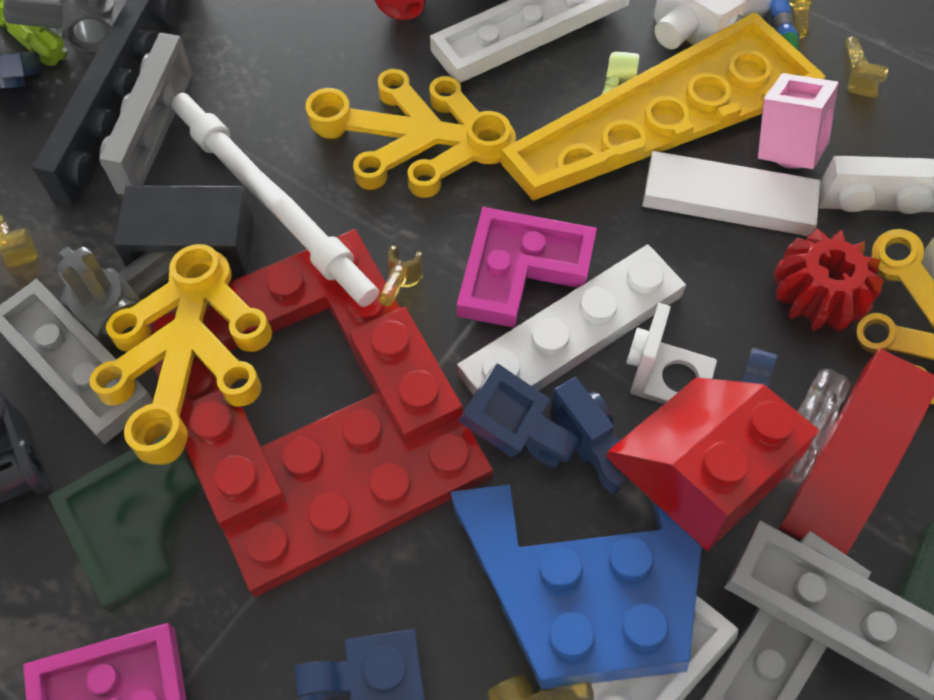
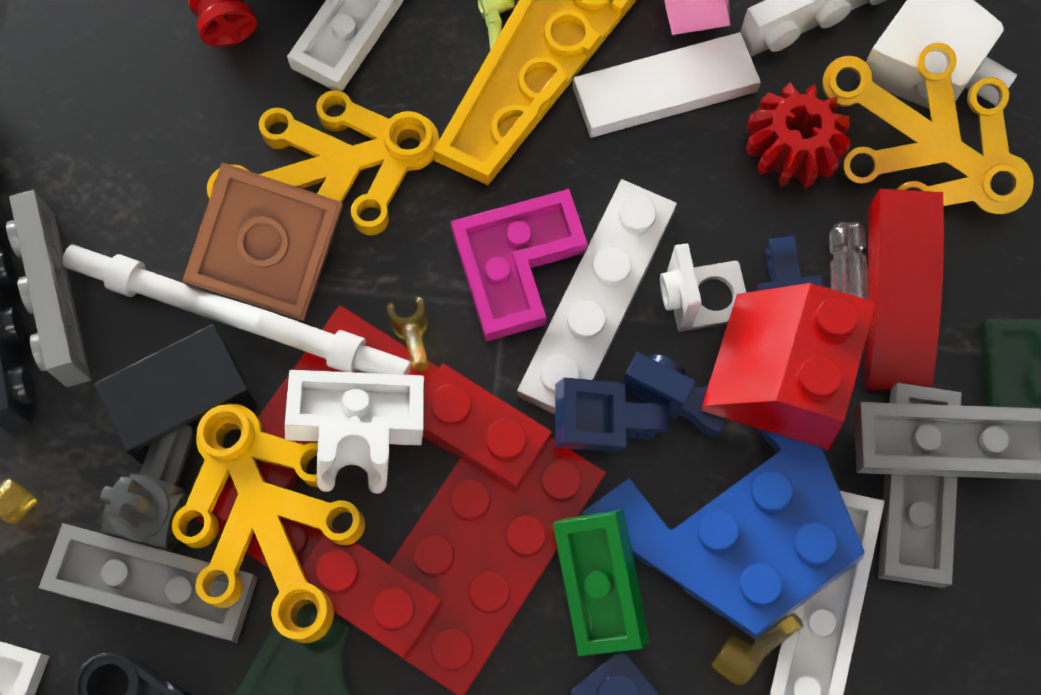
camera: 30 degrees left, 10 degrees up
none -> nougat tile [182,162,344,322]
none -> white plate [285,370,424,494]
none -> green plate [553,509,650,656]

